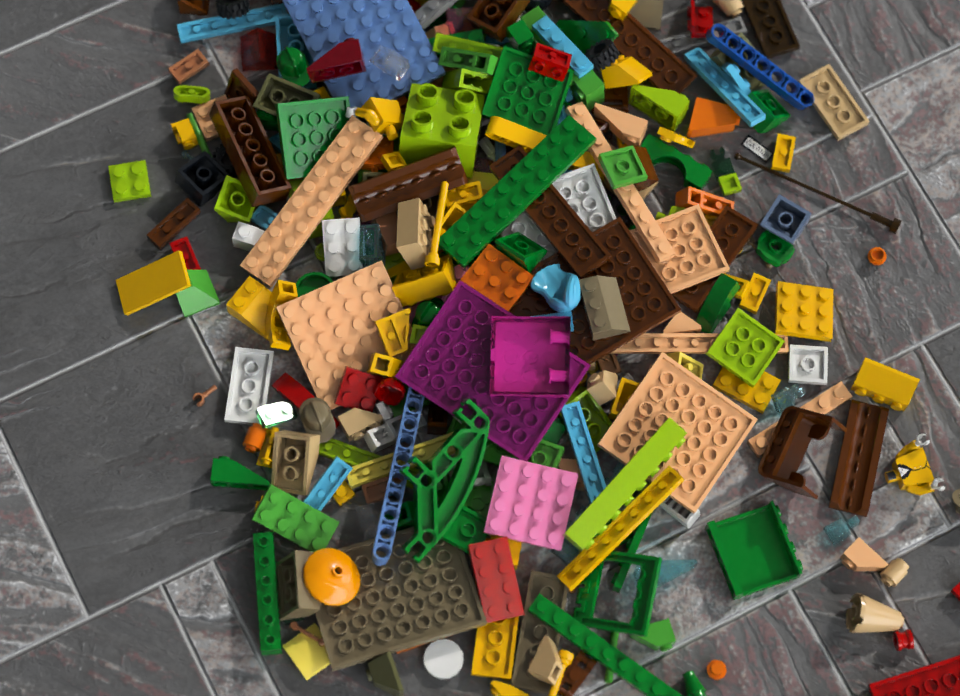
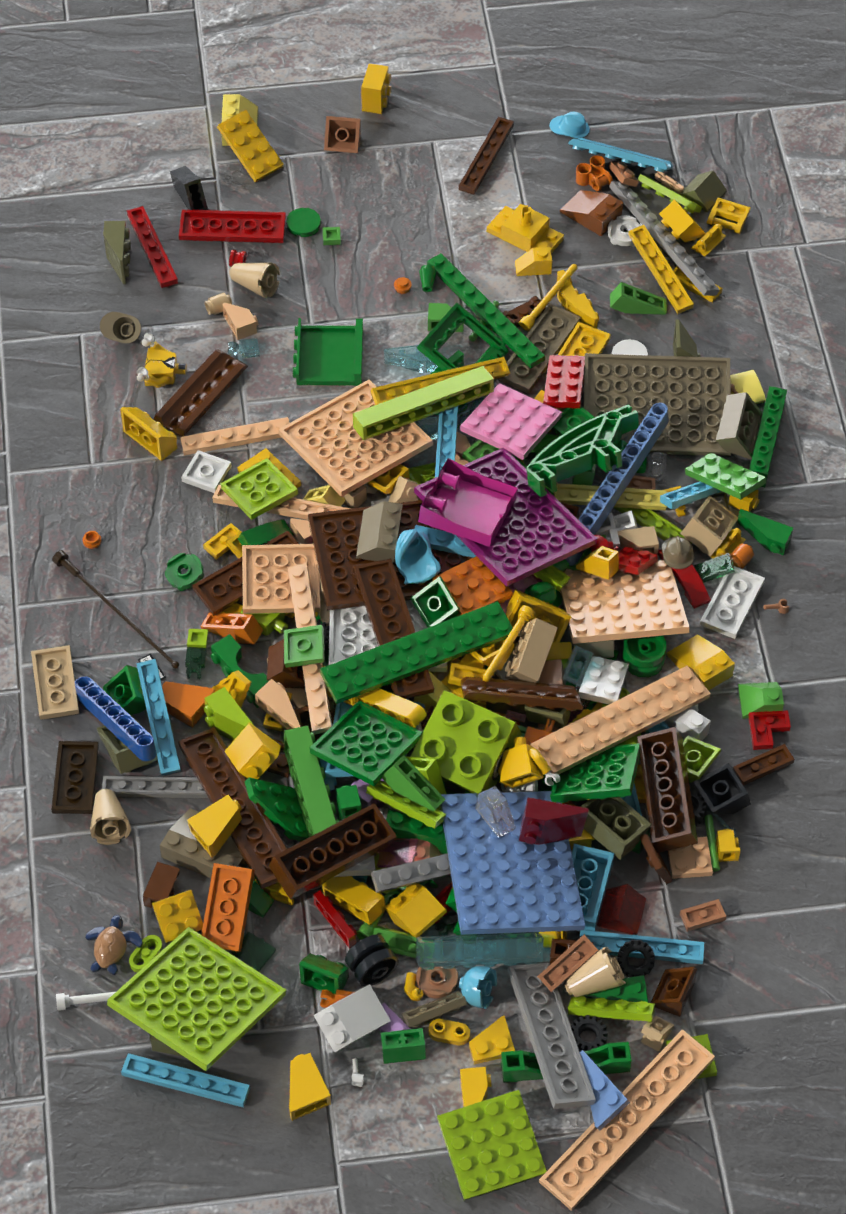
camera: 155 degrees left, 15 degrees down
lime plate [108,160,151,203] -> none
yellow tile [116,250,191,316] -> none
lime plate [173,85,210,104] -> none
yellow arch [265,280,298,350] -> none
green piece [276,46,310,87] -> none
light orange dish [303,548,360,606] -> none
yellow wing [374,308,411,357] -> none
yellow plate [381,151,407,172] -> none
red bracket [528,42,572,82] -> none
tan slope [528,635,563,686] -> none
medium azure plate [532,15,594,79] -> none
black tyre [584,39,620,72] -> none
red bracket [687,0,713,38] -> none
medium azure plate [721,62,751,96] -> none
reddish brown windscreen [758,406,847,499] -> none
sand blue slope [759,194,812,244] -> none
yellow plate [771,133,796,173] -> none
clear light blue plate [771,383,806,413] -> none
yellow plate [775,281,833,342] -> none

